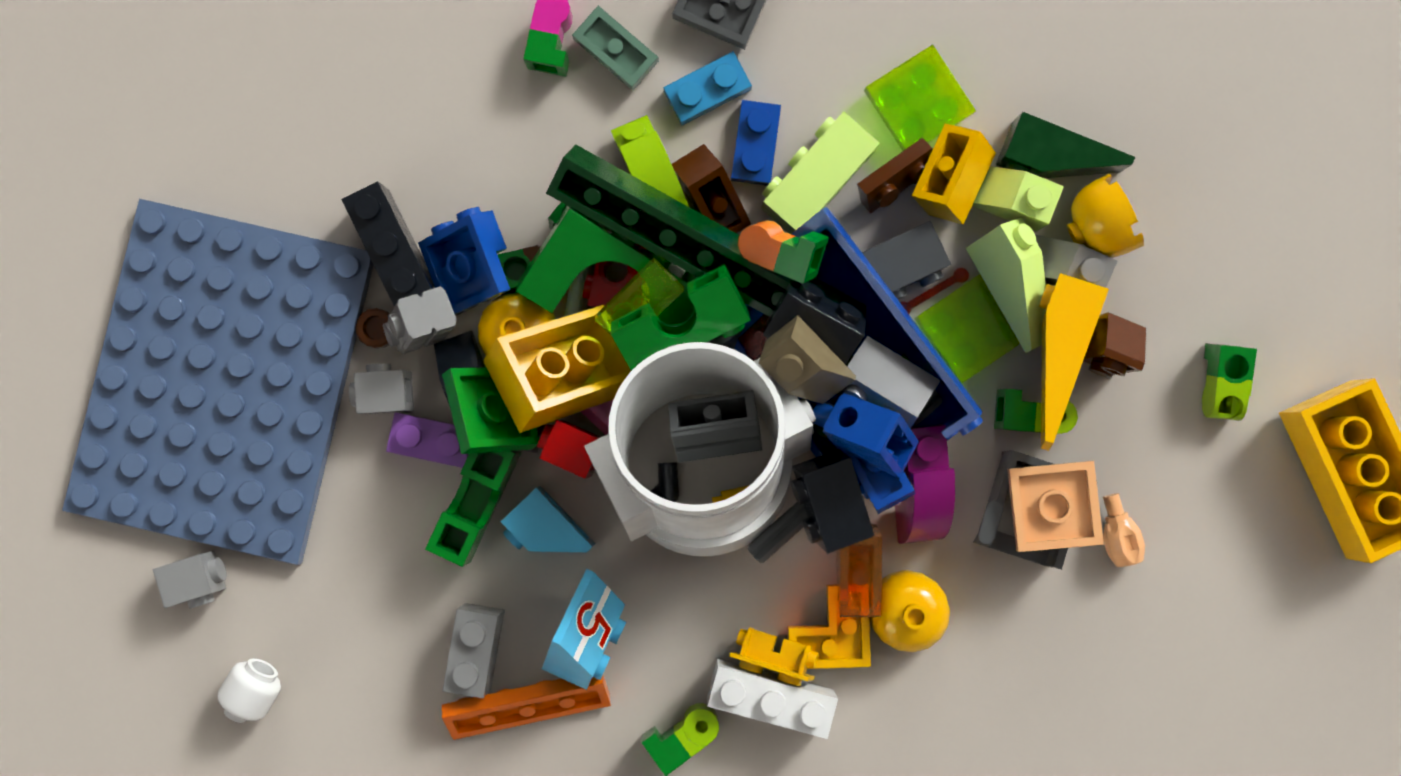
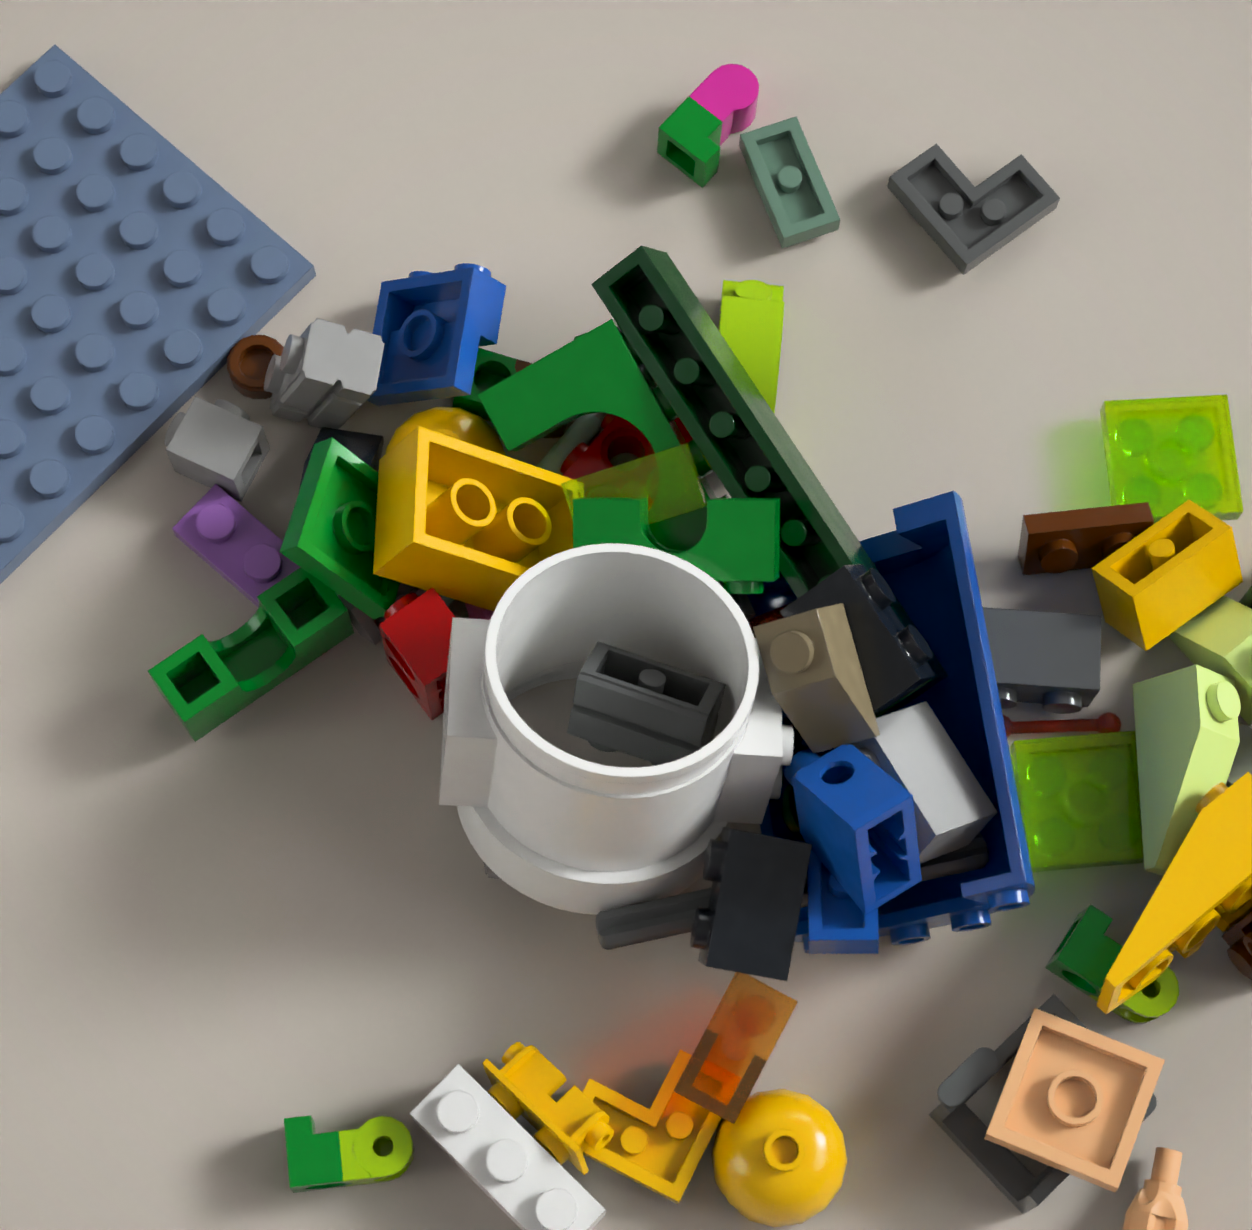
camera: 30 degrees right, 15 degrees down
black brick [341,181,435,307] -> none
light grey brick [442,603,505,698] -> none
orange plate [442,675,611,740] -> none
medium azure slope [501,486,596,553] -> none
medium azure slope [542,569,626,690] -> none
dark azure plate [663,51,752,126] -> none
reddish brown slope [672,144,751,233] -> none
blue plate [731,100,781,186] -> none
leg [738,220,829,284] -> none
yellowish green brick [761,111,880,234] -> none
magenta arch [895,424,955,544] -> none

